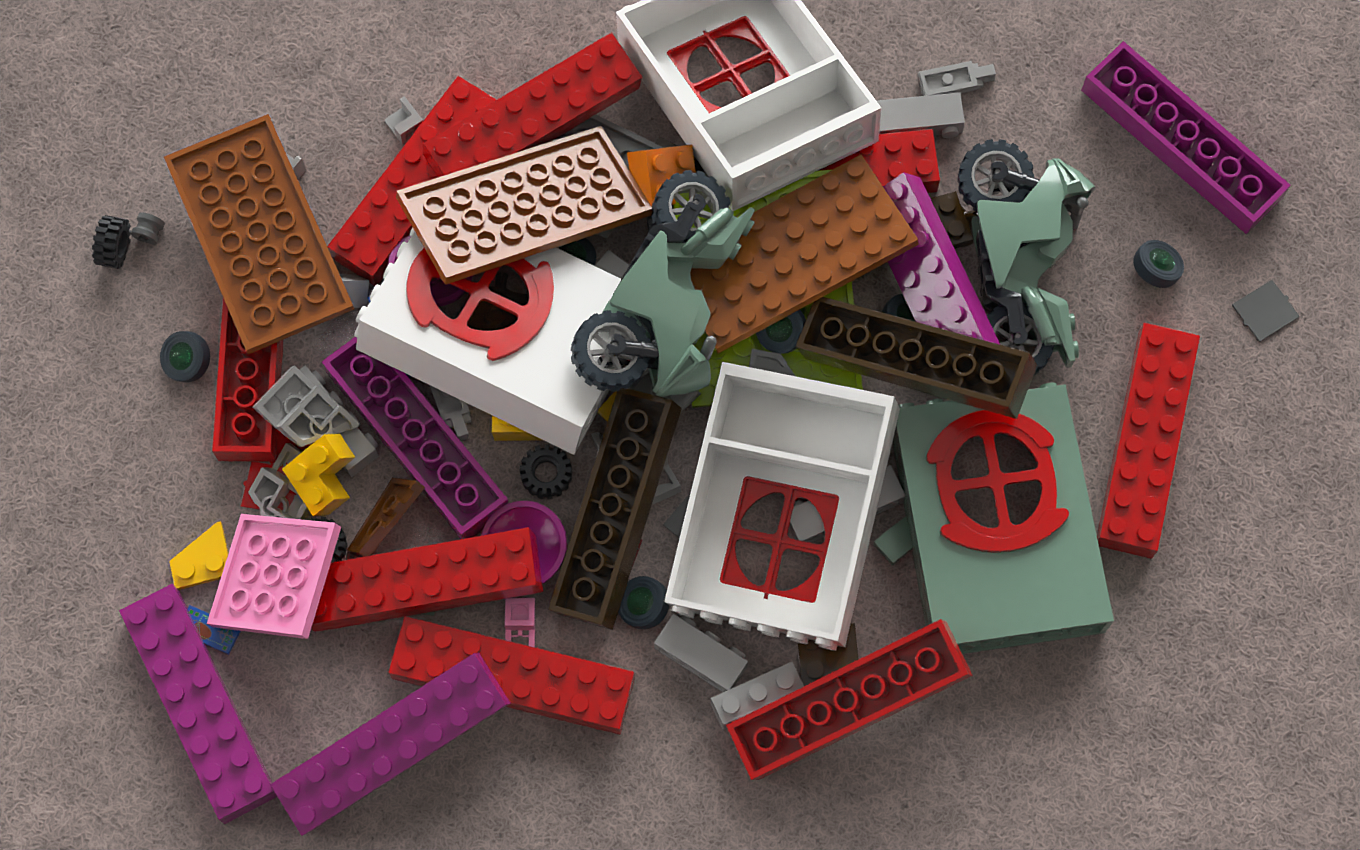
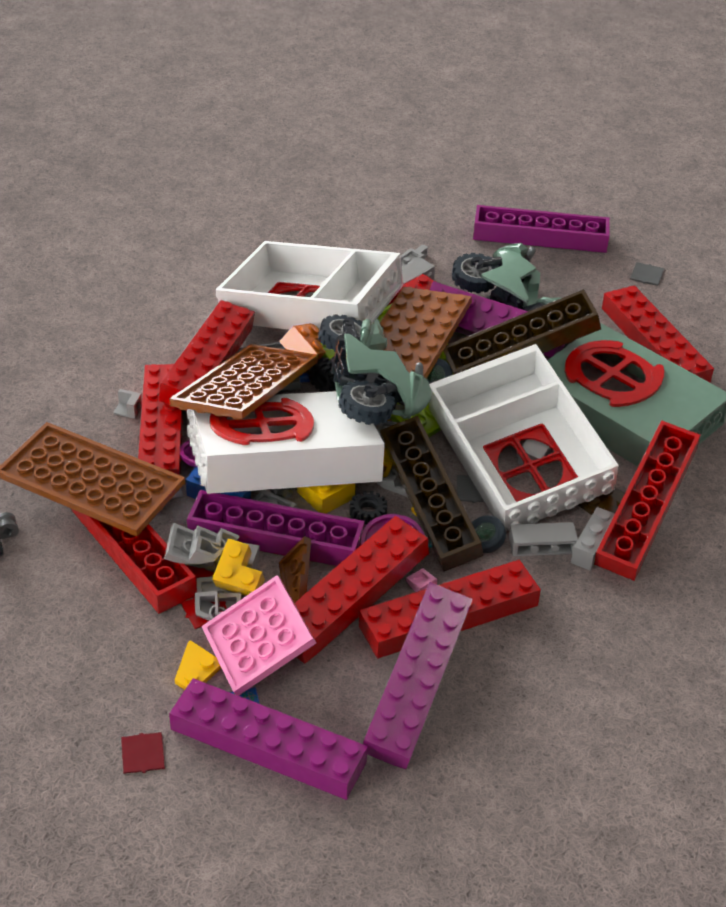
camera: 40 degrees left, 30 degrees down
black wheel [160,331,210,382] -> none
black wheel [1133,240,1184,288] -> none
none -> dark red piece [121,732,165,774]

